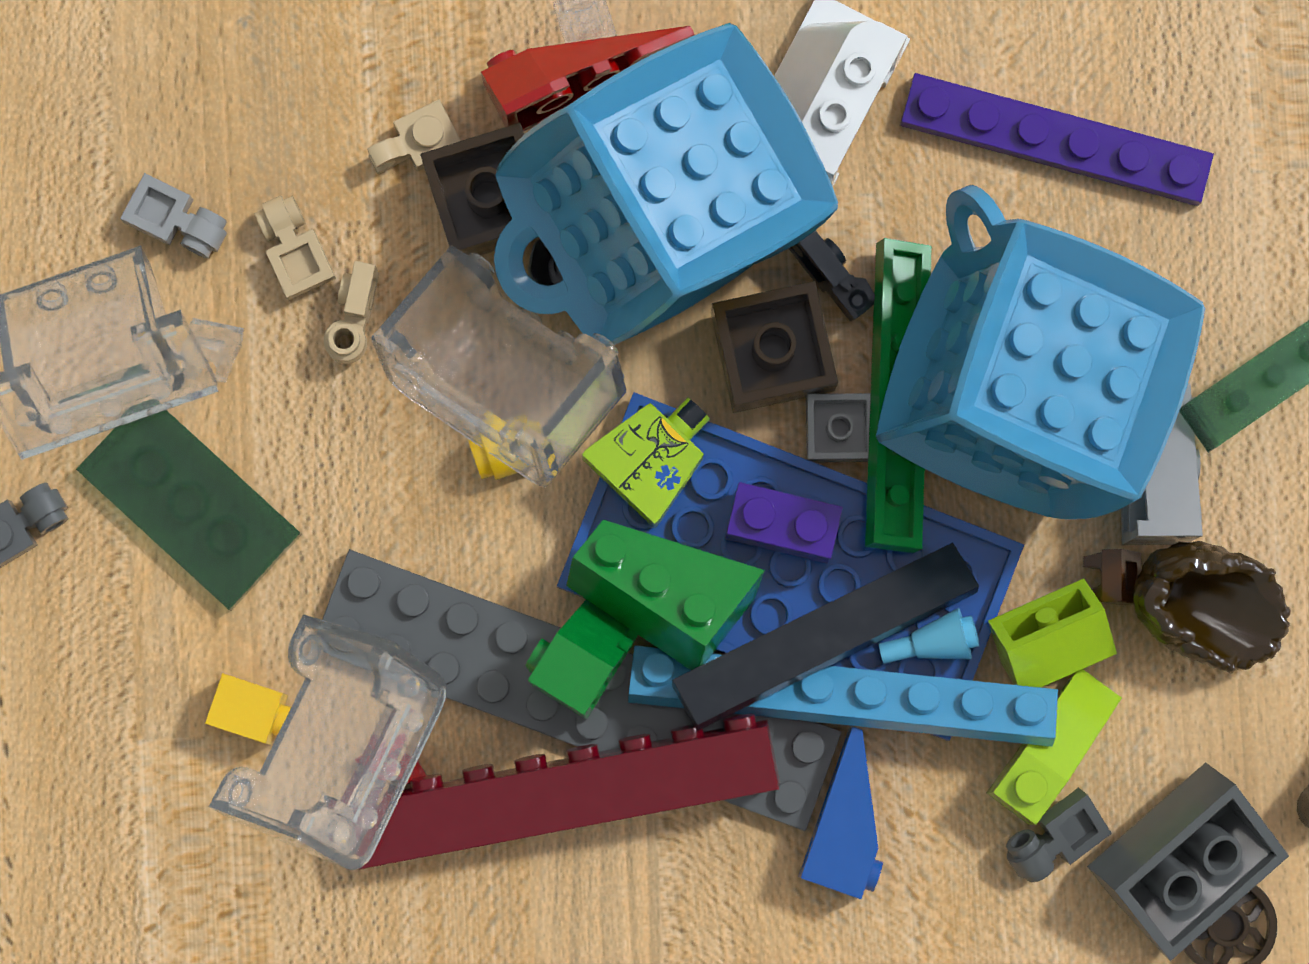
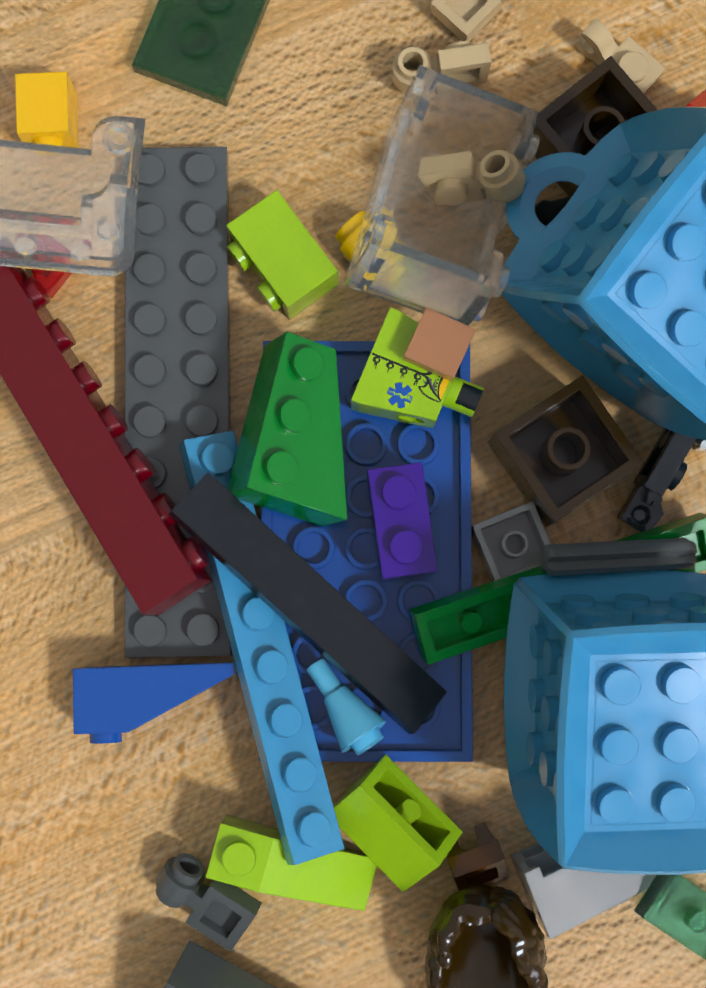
camera: 70 degrees right, 0 degrees up
green wedge [525,600,639,720] -> none
none -> lime brick [226,190,339,320]
none -> nougat tile [403,307,476,382]
none -> tan plate [418,150,526,206]
none -> dark grey axle [541,538,697,576]

